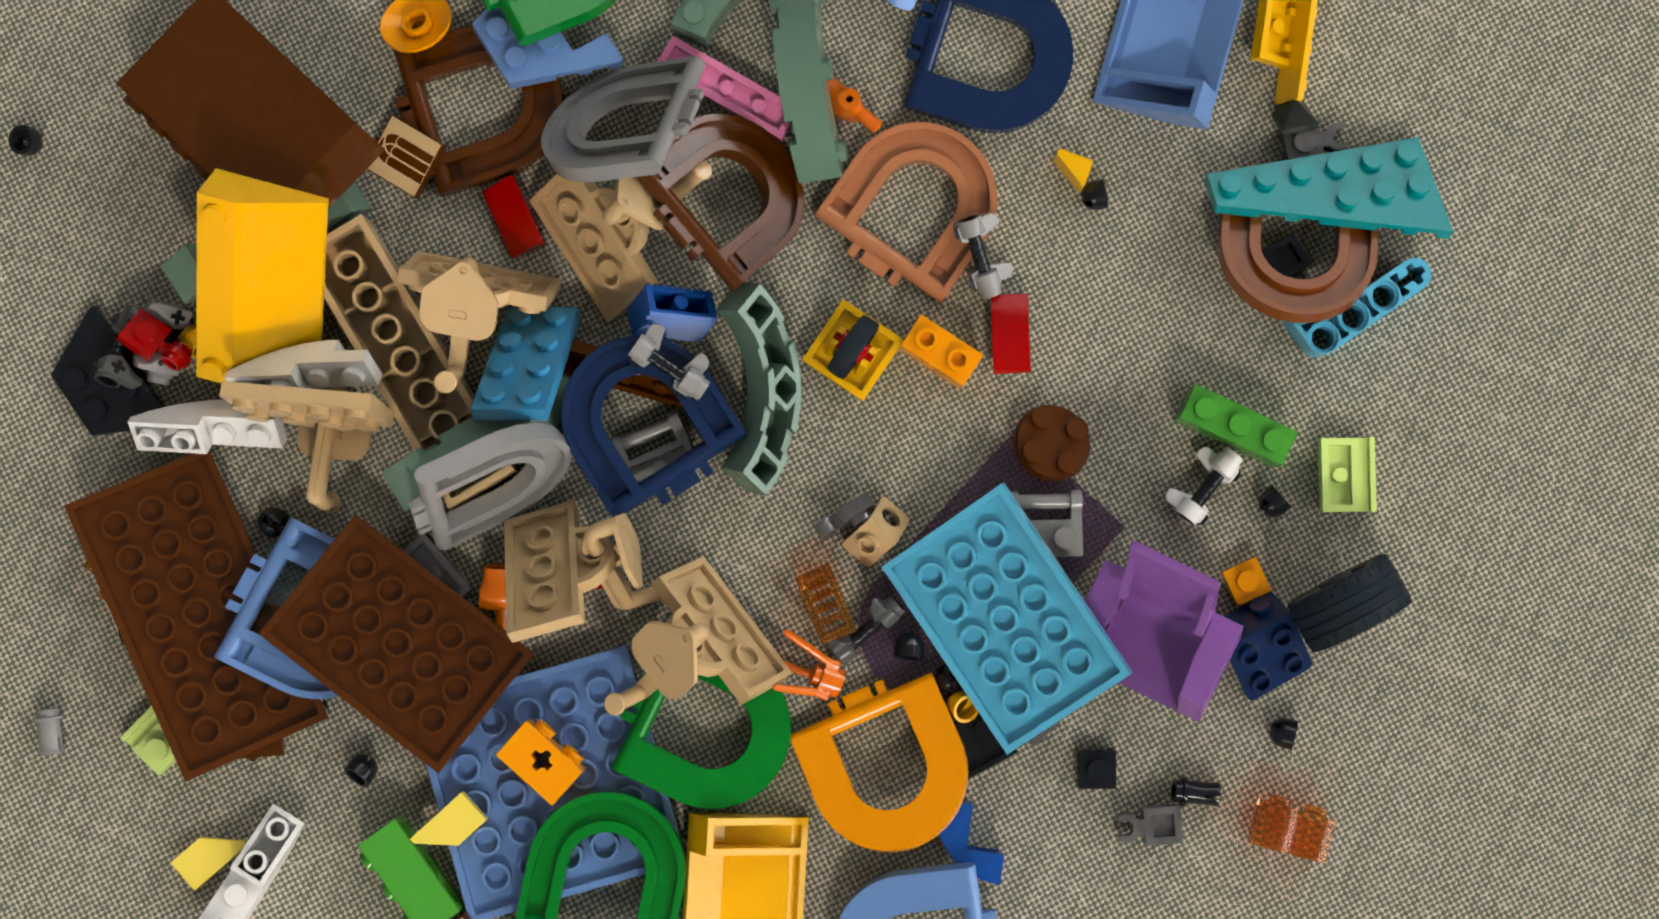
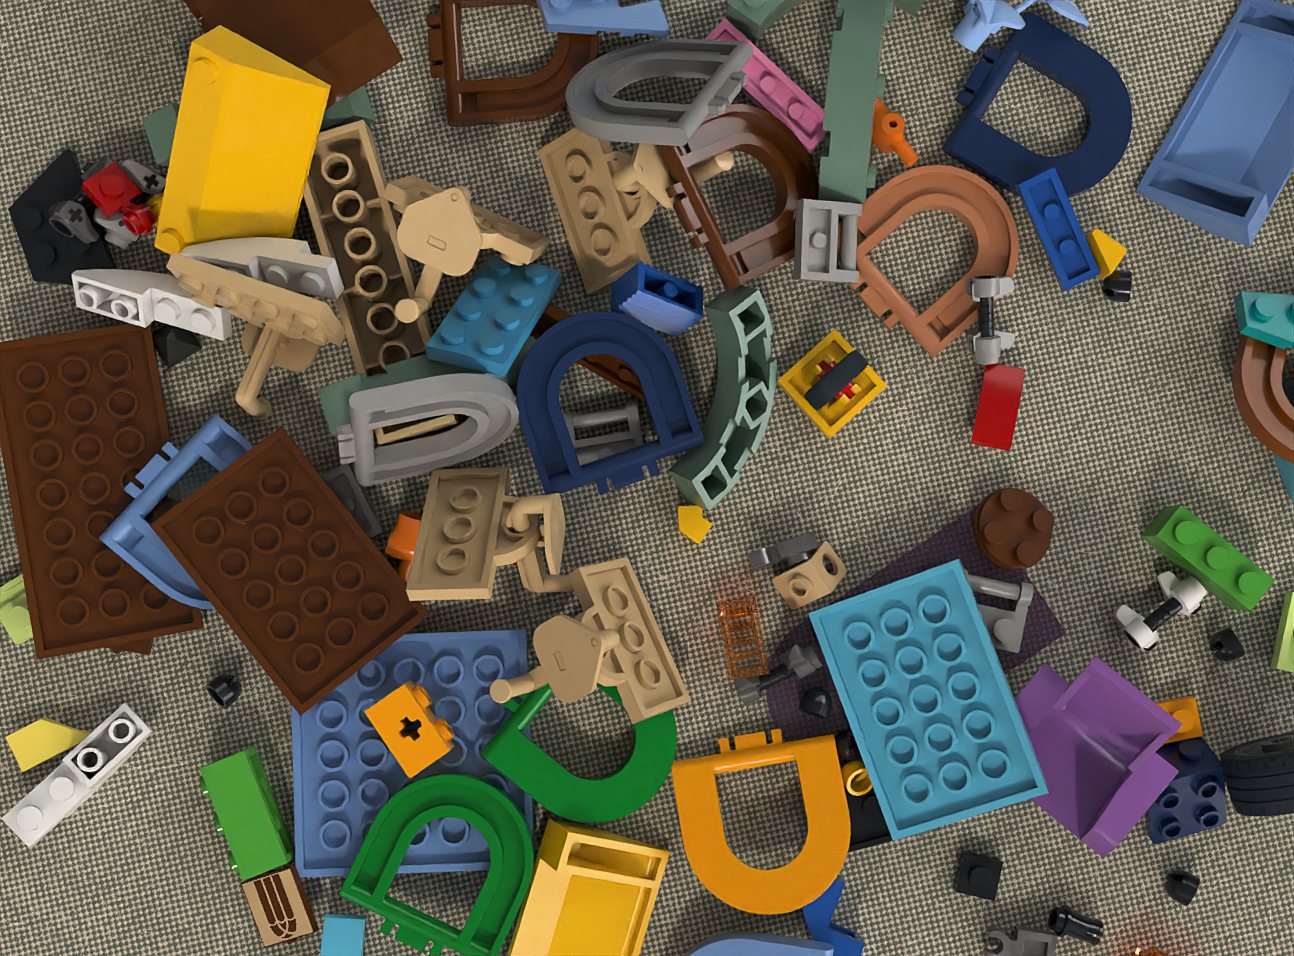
camera: 10 degrees right, 0 degrees up
black hinge [258,508,290,537] -> none
piece [367,114,446,199] -> none
light yellow tile [409,791,488,846] -> none
red slope [482,174,546,259] -> none
light grey piece [628,324,710,400] -> none
orange plant [773,629,846,701] -> none
light orange brick [899,314,983,390] -> none
none -> pearl dark grey slope [152,324,203,369]
none -> yellow piece [677,505,713,545]
none -> light grey plate [793,199,862,284]
none -> blue plate [1015,167,1101,291]

